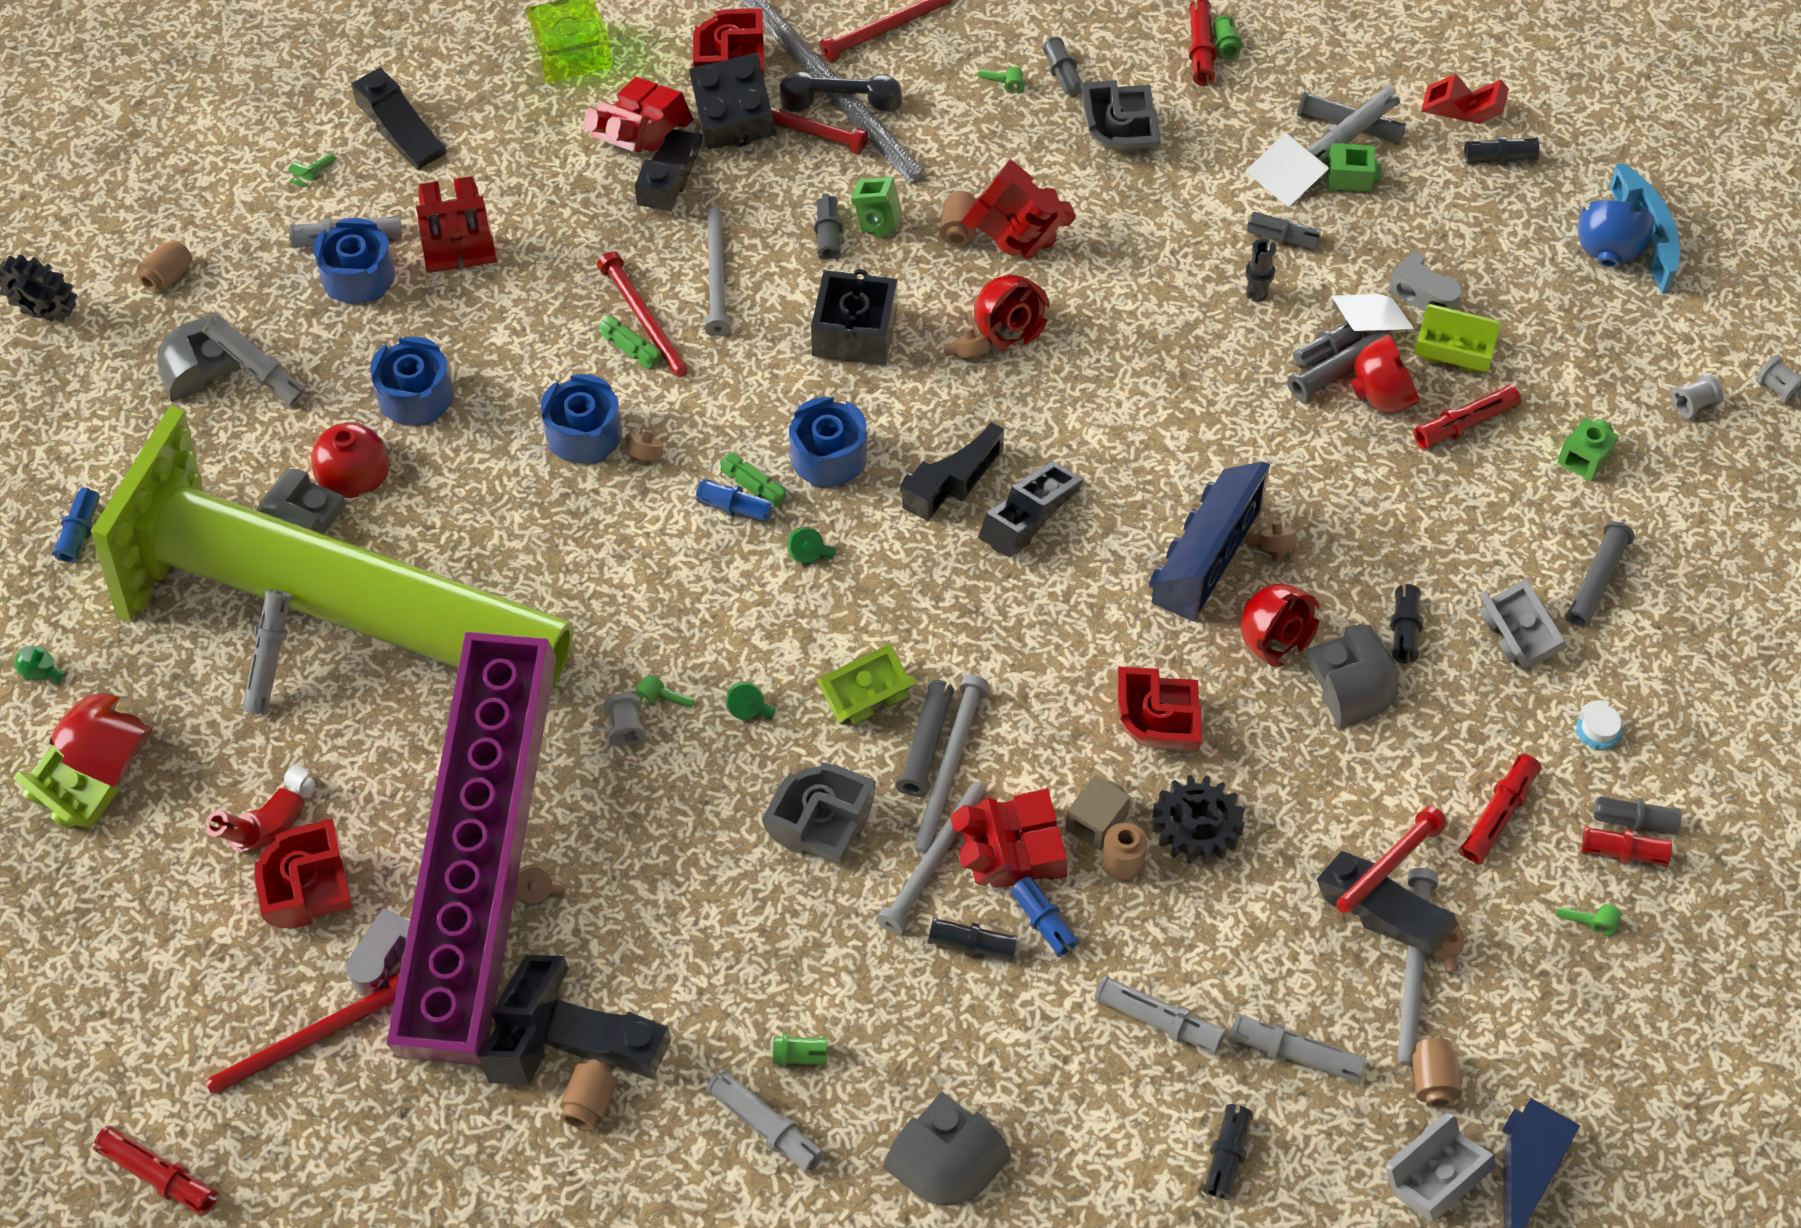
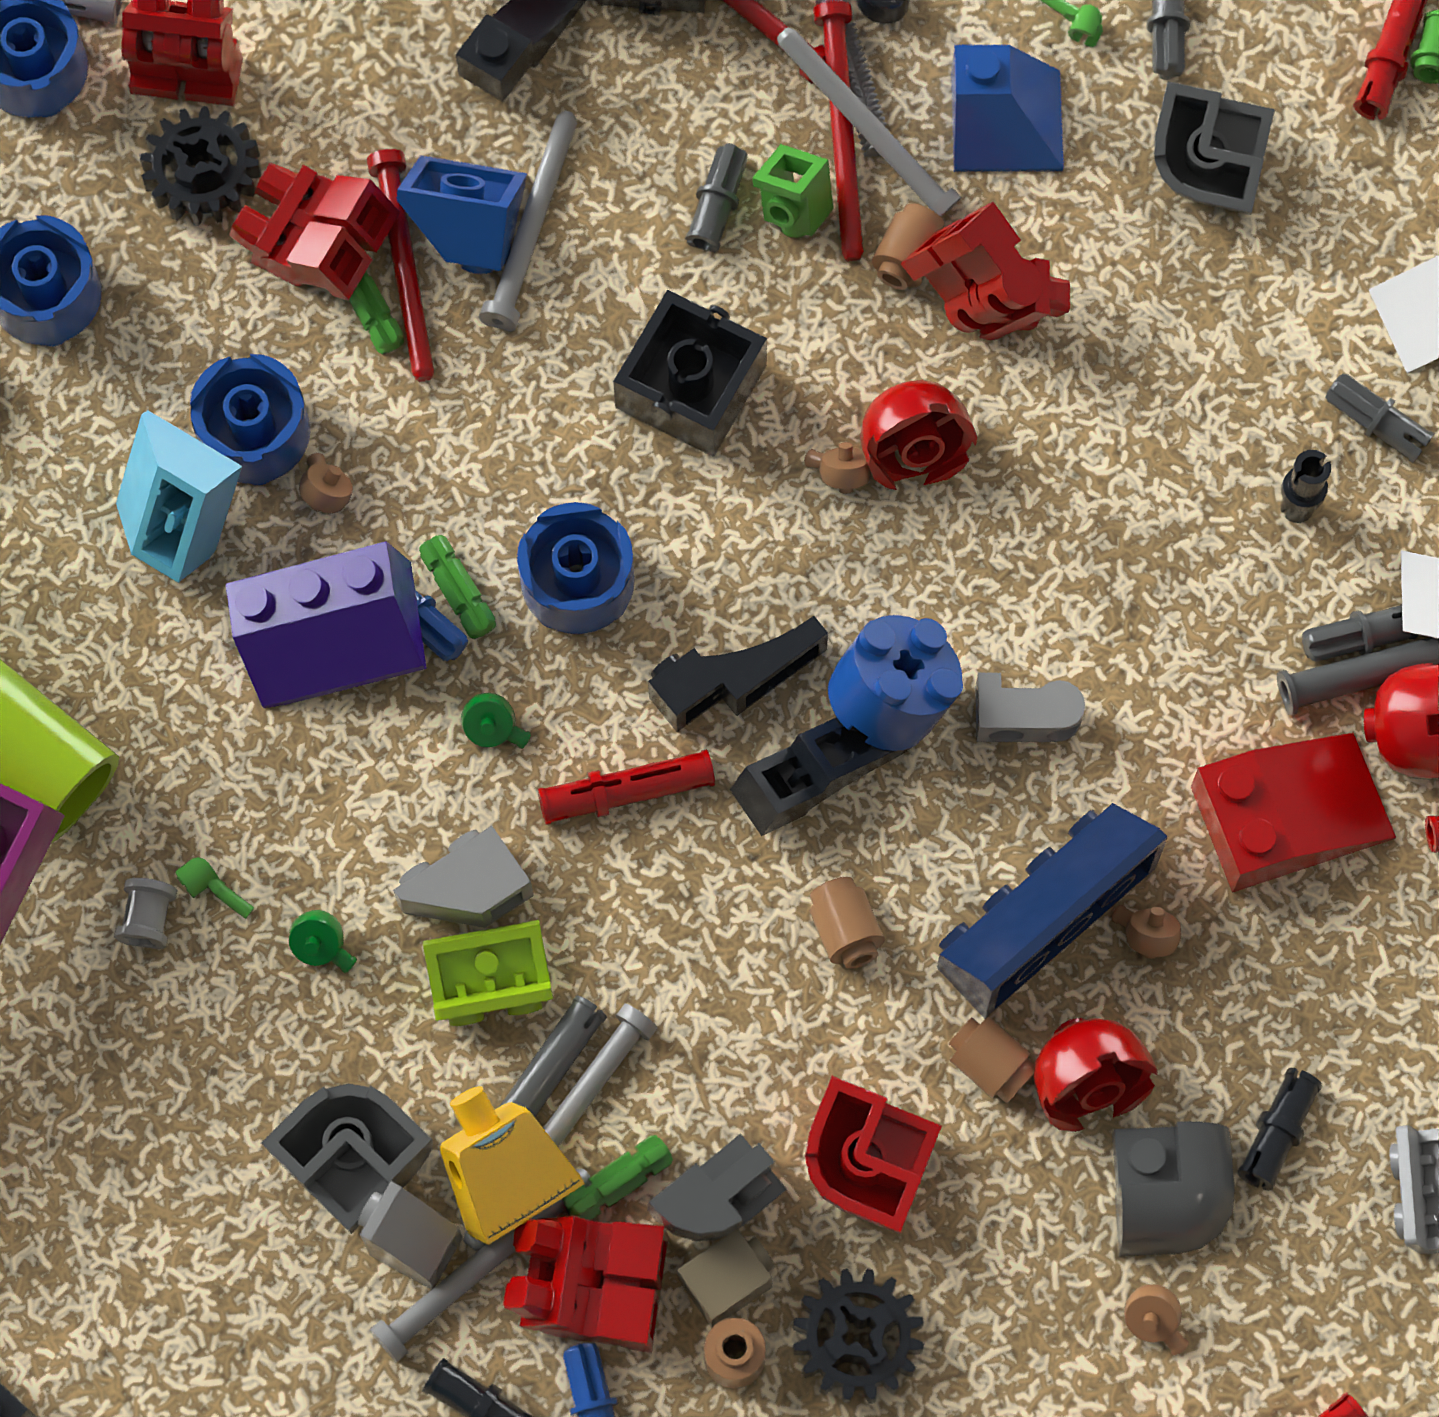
camera: 20 degrees right, 15 degrees up
none -> medium azure slope [116,410,242,583]
none -> black gear [140,106,262,225]
none -> dark purple slope [226,541,427,708]
none -> red hips [229,162,400,300]
none -> light grey slope [358,1181,463,1289]
none -> light grey slope [393,826,534,928]
none -> blue slope [396,155,528,274]
none -> yellow torso [440,1086,585,1245]
none -> red pin [537,749,715,825]
none -> bright green axle [563,1135,673,1220]
none -> dark grey brick [647,1133,787,1242]
none -> light grey bar [777,27,962,217]
none -> medium nougat brick [809,877,885,969]
none -> red bar [813,1,864,261]
none -> blue brick [828,615,963,751]
none -> medium nougat brick [948,1016,1035,1104]
none -> blue slope [951,45,1064,172]
none -> light grey leg [975,673,1085,742]
none -> medium nougat piece [1124,1284,1189,1355]
none -> red slope [1191,732,1396,893]

